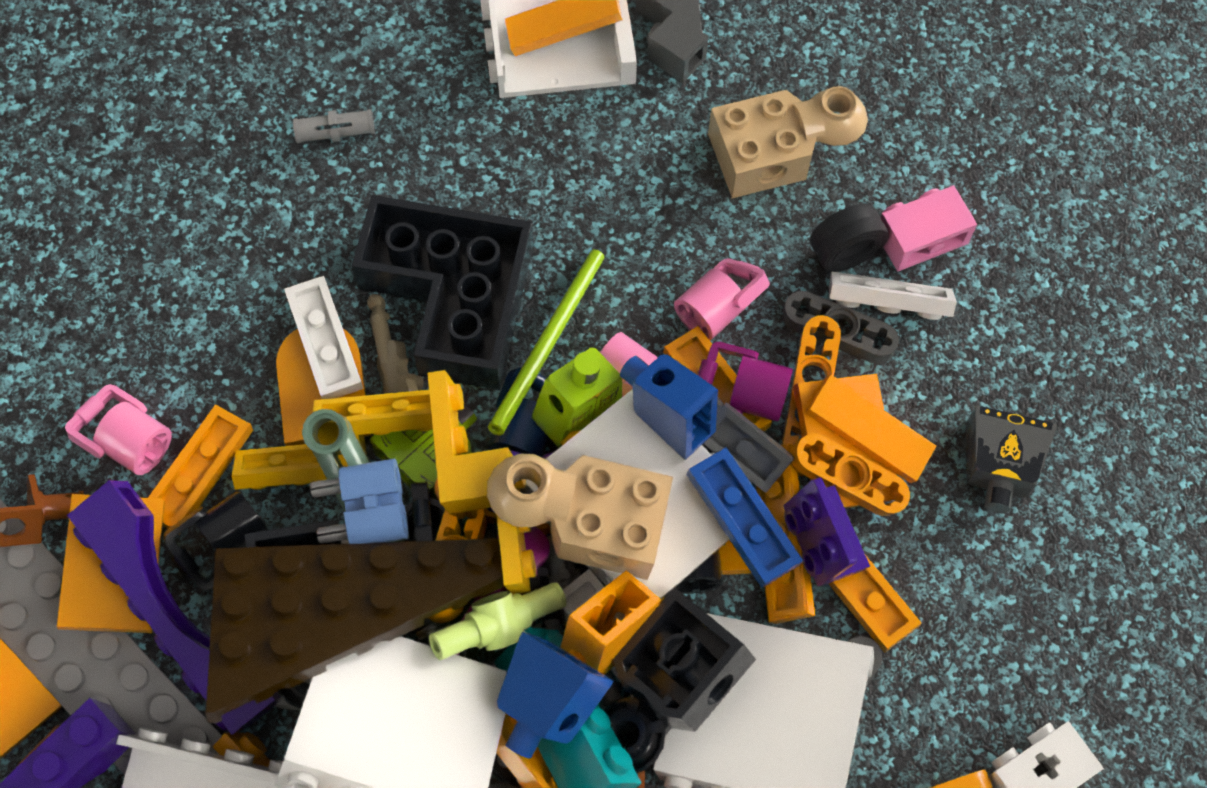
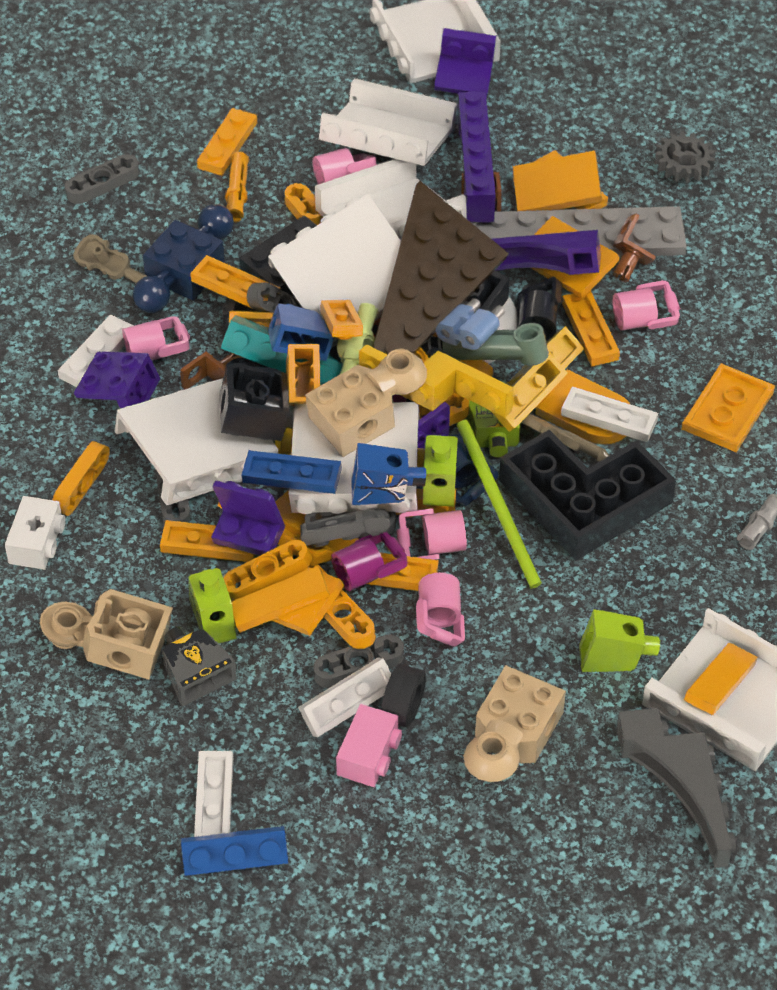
camera: 135 degrees right, 15 degrees down
none -> tan brick [40,589,173,680]
none -> blue plate [181,826,288,876]
none -> lime torso [188,568,237,644]
none -> white plate [194,751,233,837]
none -> light orange plate [320,300,363,340]
none -> lime torso [579,610,660,672]
none -> light orange tile [681,364,775,453]

